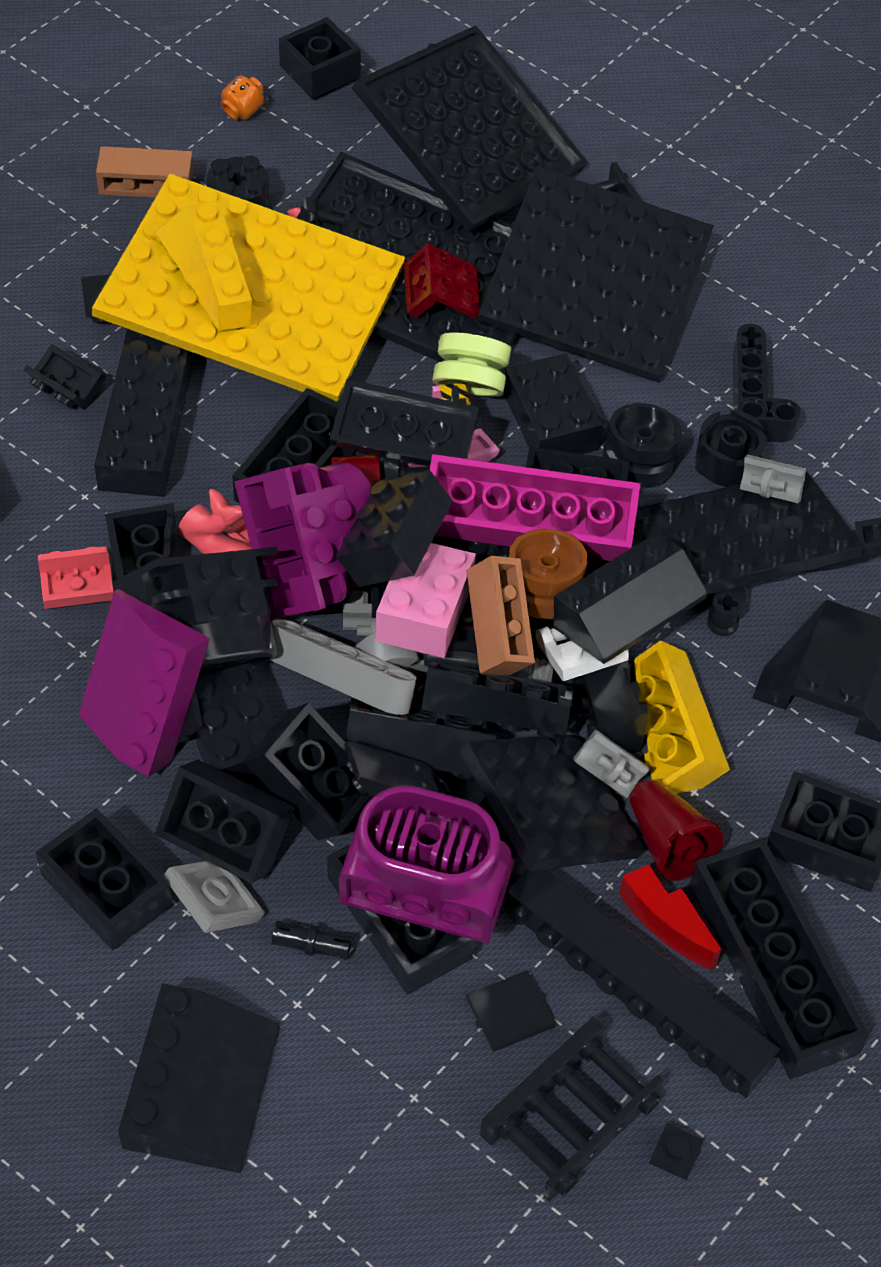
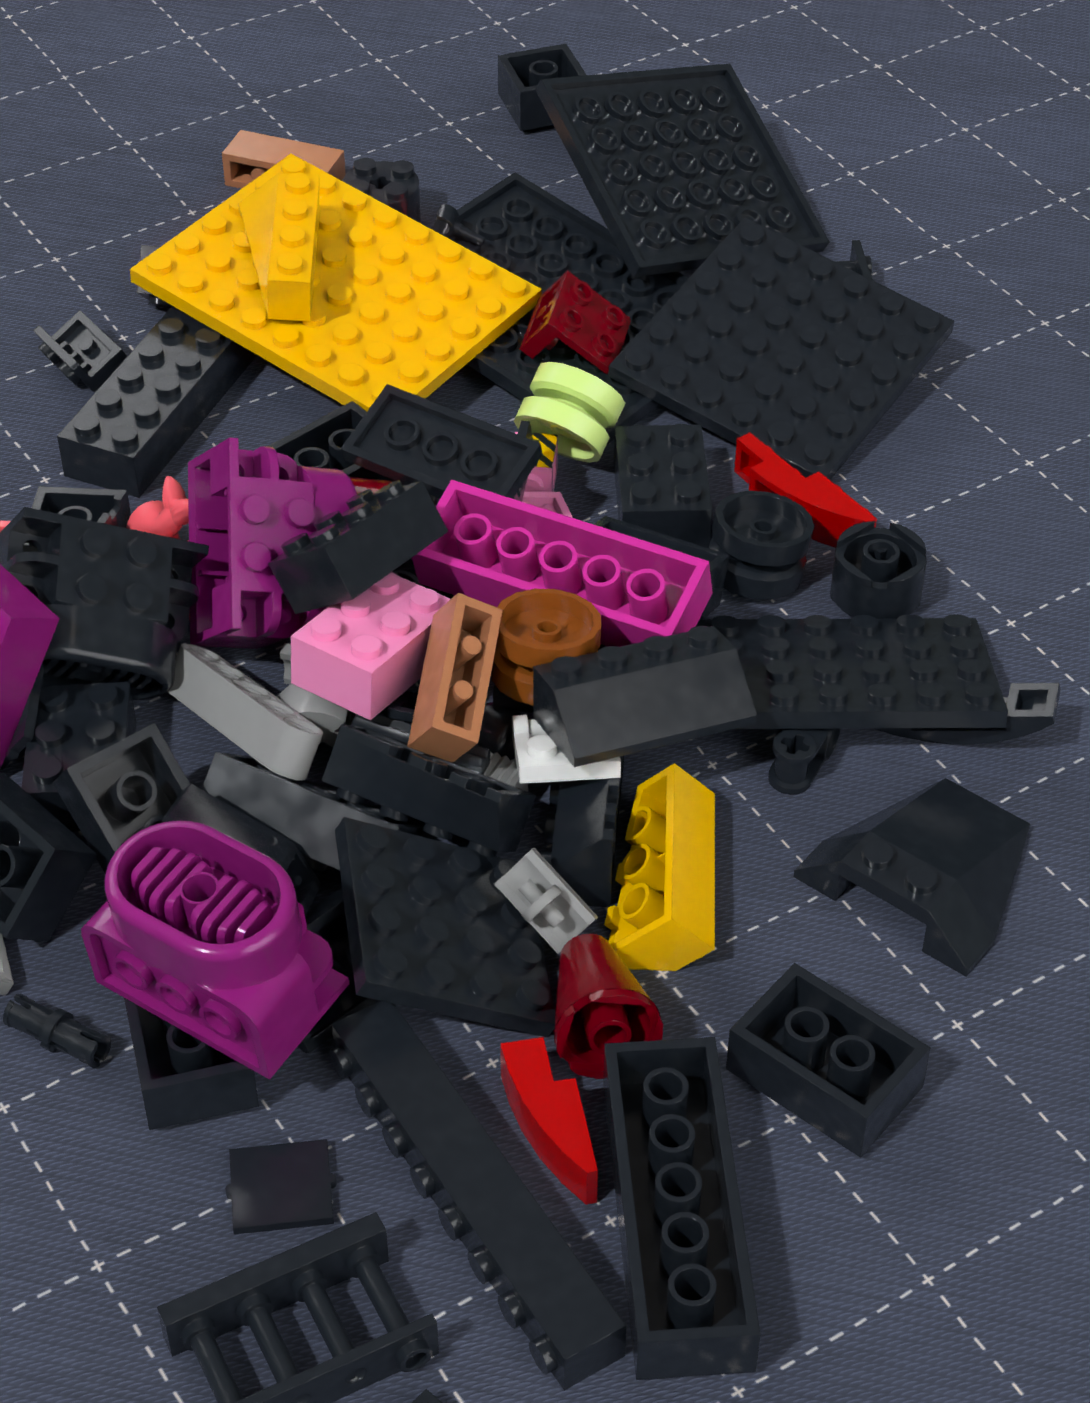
camera: 20 degrees right, 10 degrees down
orange head [220,76,265,120] -> none
black beam [732,324,801,443] -> none
light grey hips [740,455,806,503] -> none
none -> red slope [734,432,877,548]

